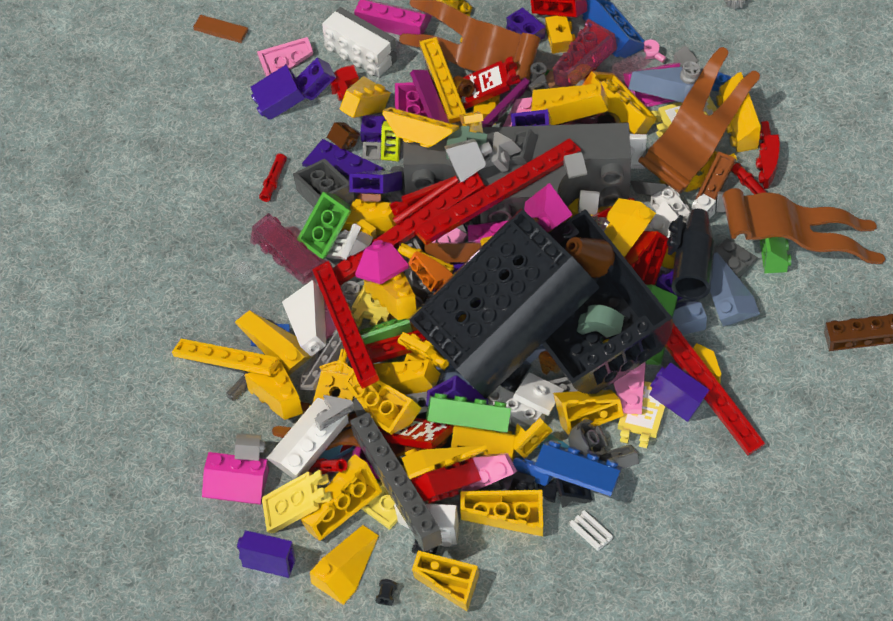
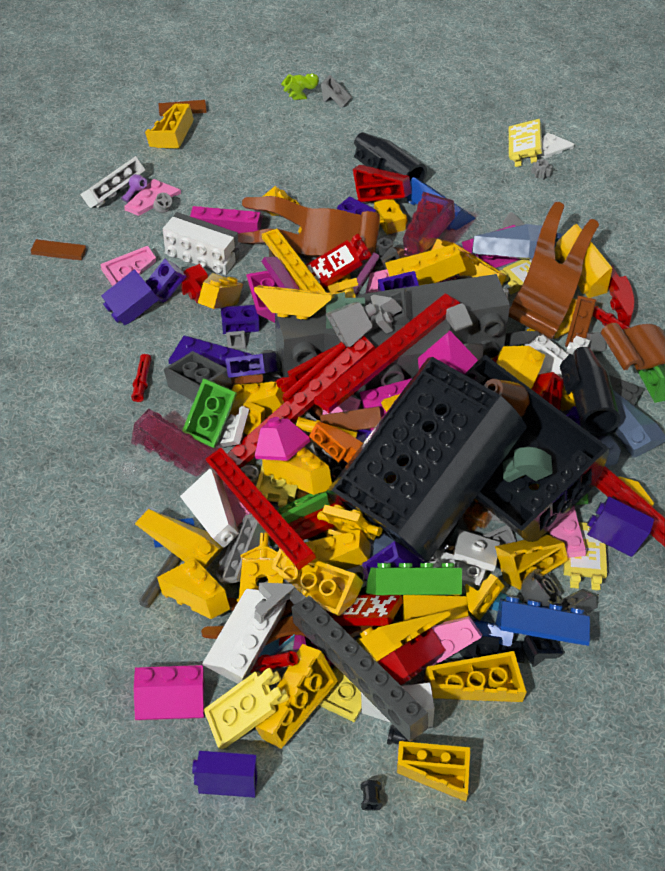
camera: 15 degrees left, 5 degrees down
yellow tile [172,338,280,376] -> none
light grey brick [235,433,266,461] -> none
yellow wedge [310,525,379,605] -> none
reddish brown brick [326,122,360,149] -> none
light grey slope [350,231,373,256] -> none
neon yellow slope [381,121,401,162] -> none
reddish brown cone [453,76,474,97] -> none
white tile [569,510,613,551] -> none
bright pink piece [644,40,666,63] -> none
light grey wheel [680,61,701,84] -> none

